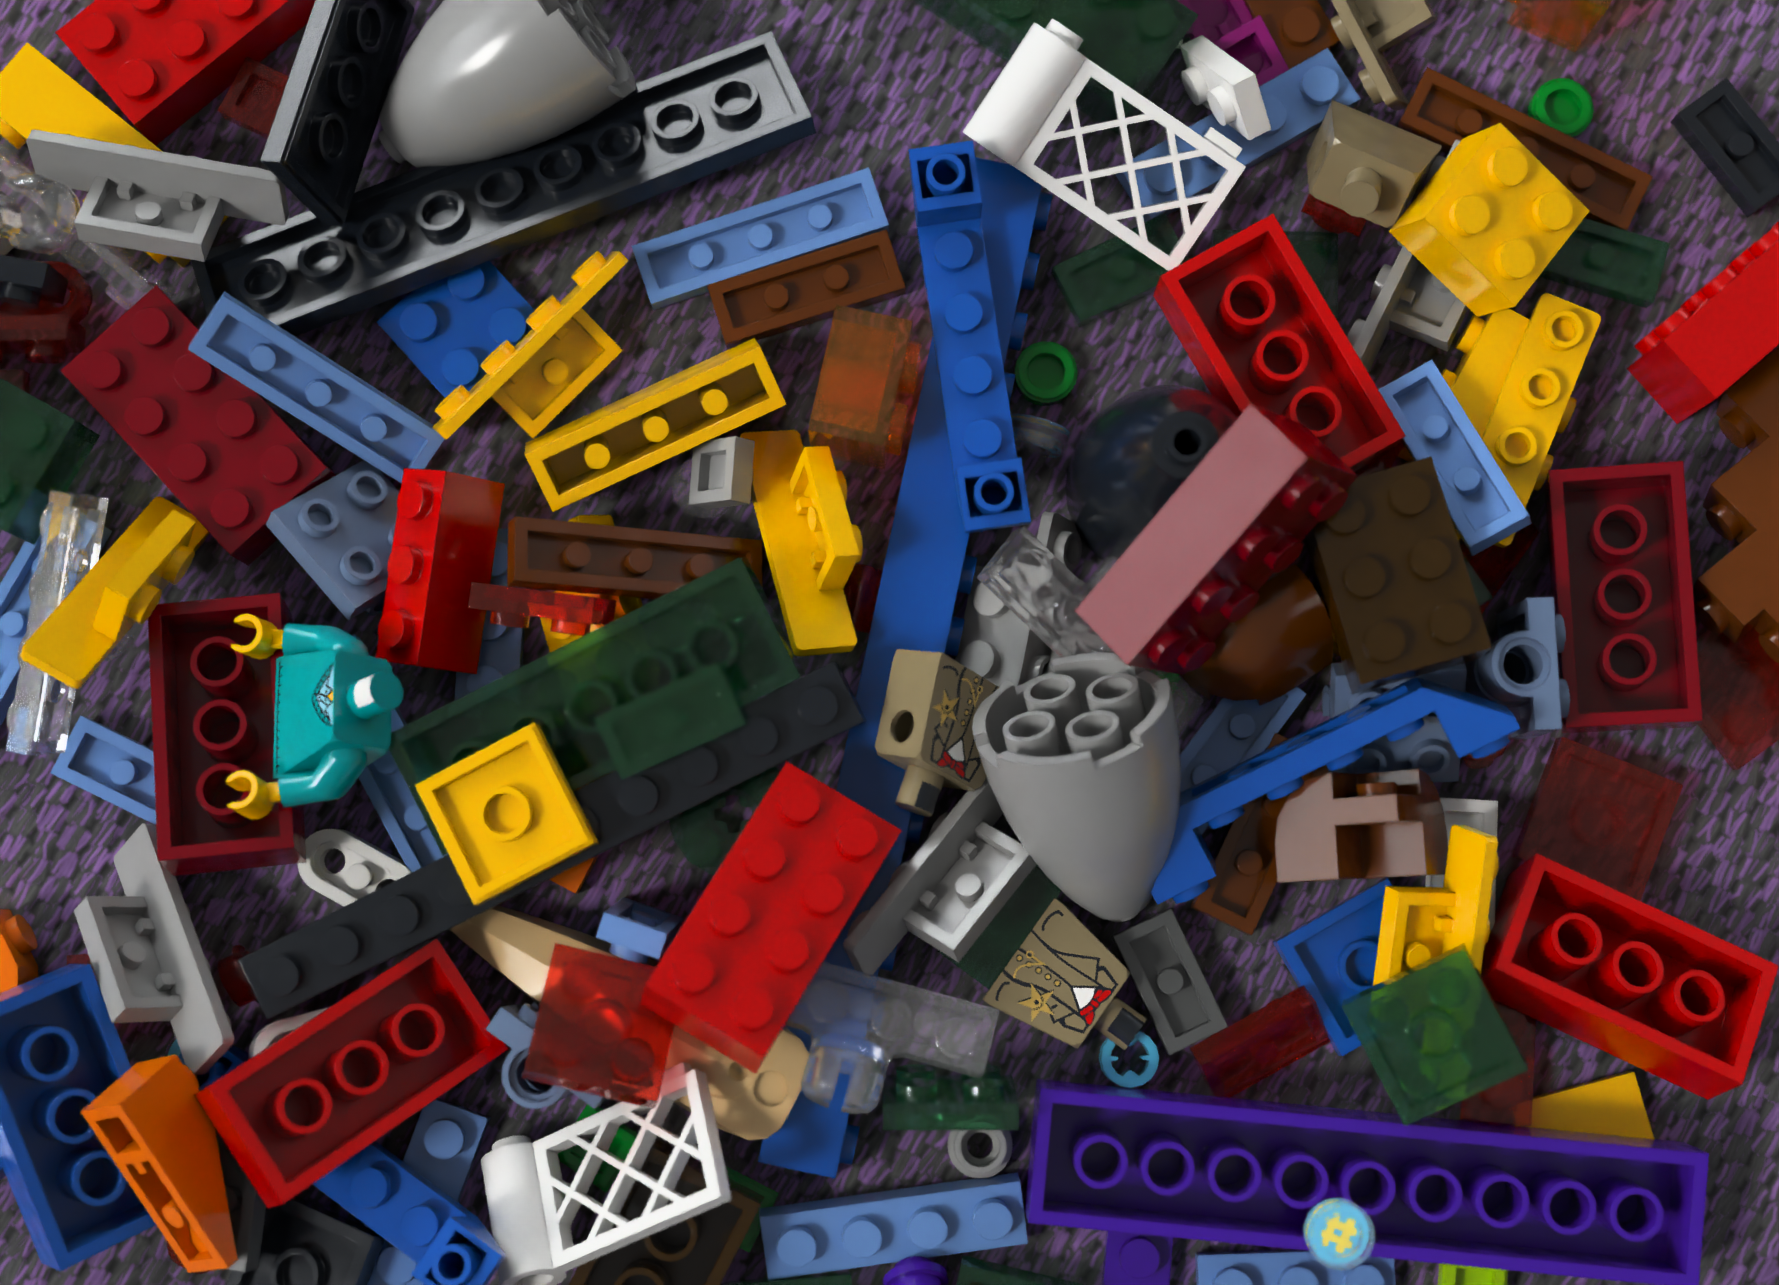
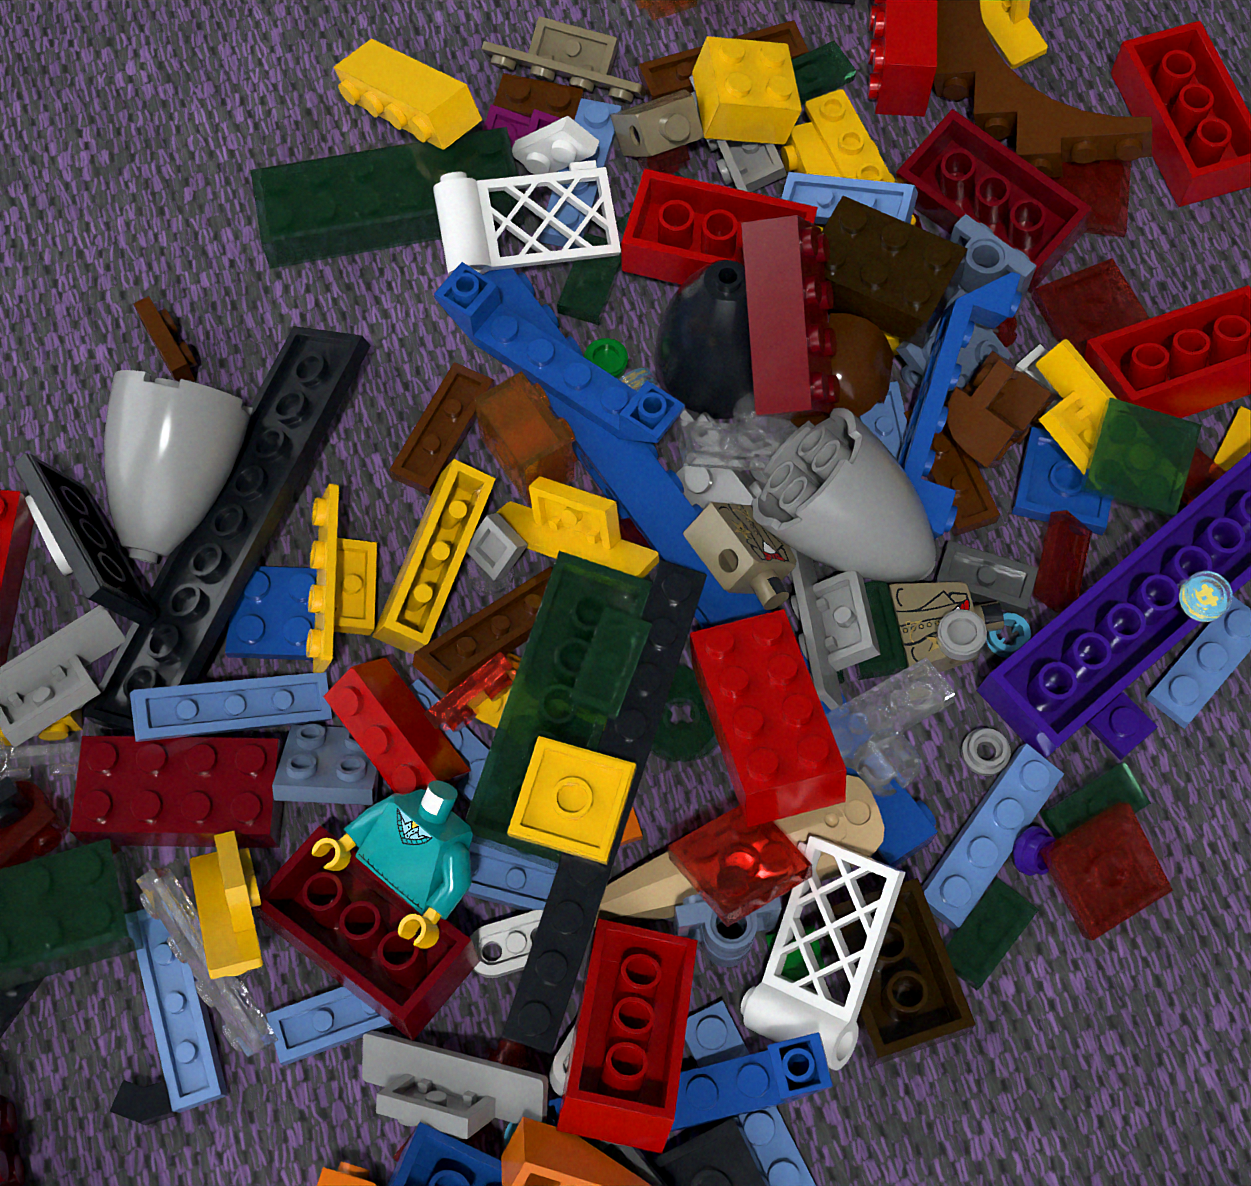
camera: 45 degrees left, 15 degrees down
clear red plate [218,56,289,139] -> none
medium blue plate [596,897,684,964] -> none
medium blue plate [631,168,889,310] -> none
clear green plate [883,1064,1019,1130] -> none
green tile [1528,78,1594,138] -> none
none -> light grey tile [936,609,987,661]

